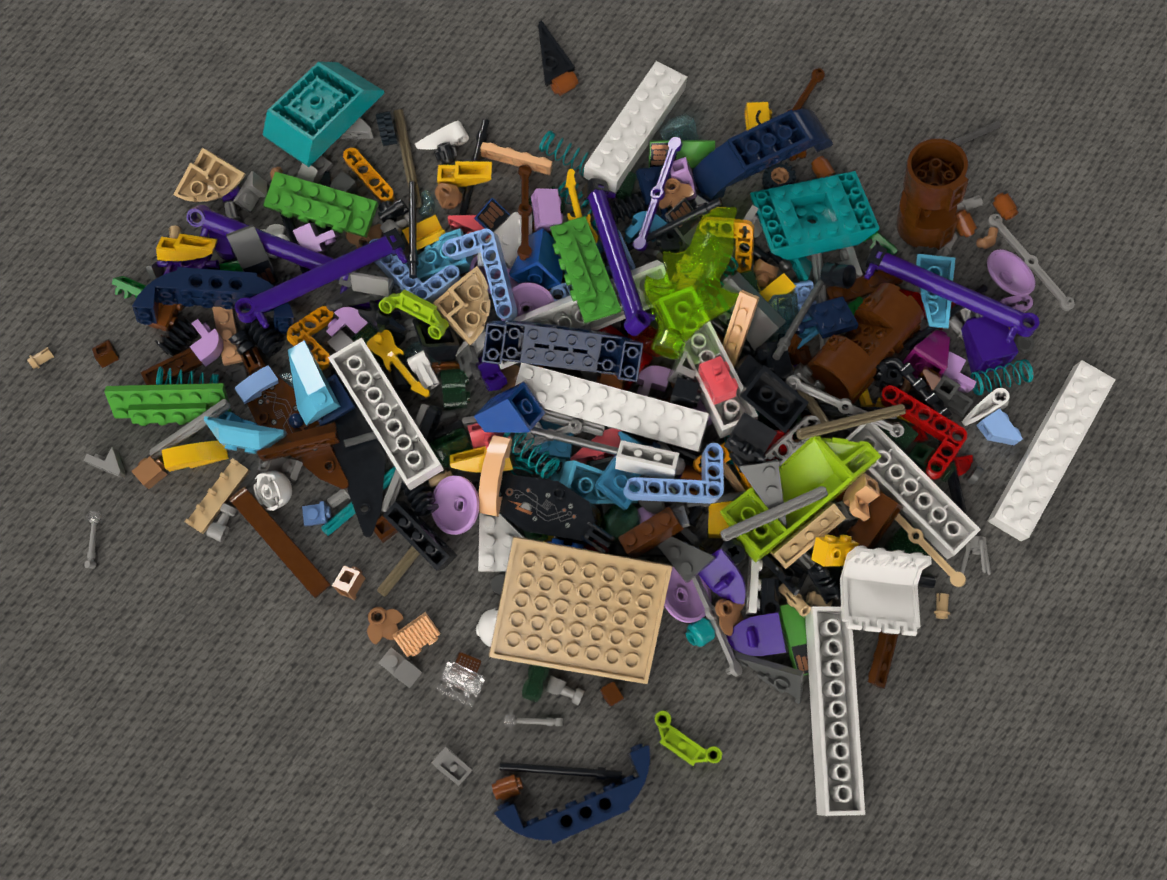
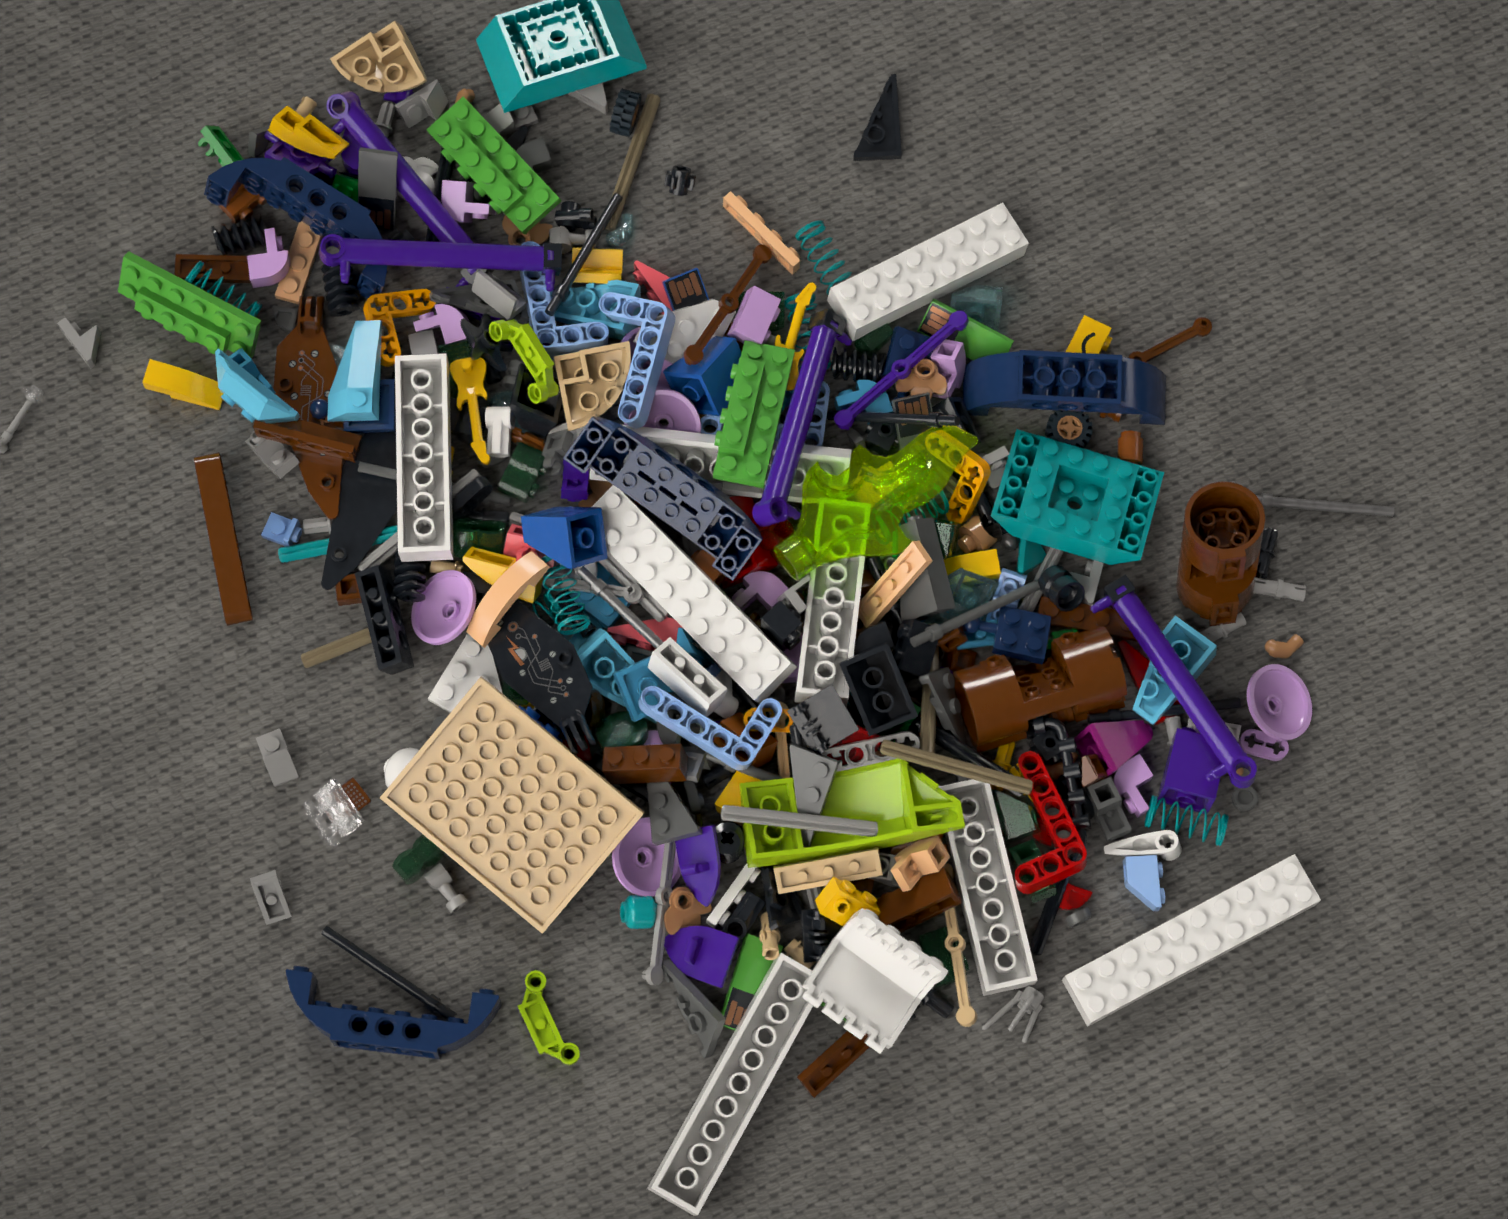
camera: 30 degrees right, 0 degrees up
tan pin [27,347,54,369] -> none
reddish brown slope [92,340,119,368] -> none
medium nougat brick [132,456,168,489] -> none
light grey axle [149,399,231,459] -> none
tan hinge [184,458,250,534] -> none
light grey leg [206,503,237,542] -> none
black wheel [228,329,256,355] -> none
light blue slope [235,365,278,404] -> none
white cylinder [253,471,292,511] -> none
medium nougat brick [332,566,365,600] -> none
light orange beam [343,148,395,203] -> none
medium nougat plate [367,607,404,645] -> none
light nougat brick [393,612,440,657] -> none
white piece [415,121,469,149] -> none
medium nougat piece [435,183,462,209] -> none
yellow slope [437,161,492,187] -> none
black bar [459,119,489,215] -> none
dark orange brick [492,774,524,800] -> none
light grey piece [504,710,563,731] -> none
dark orange brick [551,71,578,96] -> none
reddish brown slope [600,682,624,707] -> none
coral brick [698,356,738,405] -> none
light grey piece [786,375,904,437] -> none
green plate [863,231,900,255] -> none
tan pin [934,593,950,619] -> none
dark orange brick [955,209,977,238] -> none
light grey piece [988,214,1075,311] -> none
dark orange brick [992,193,1019,221] -> none

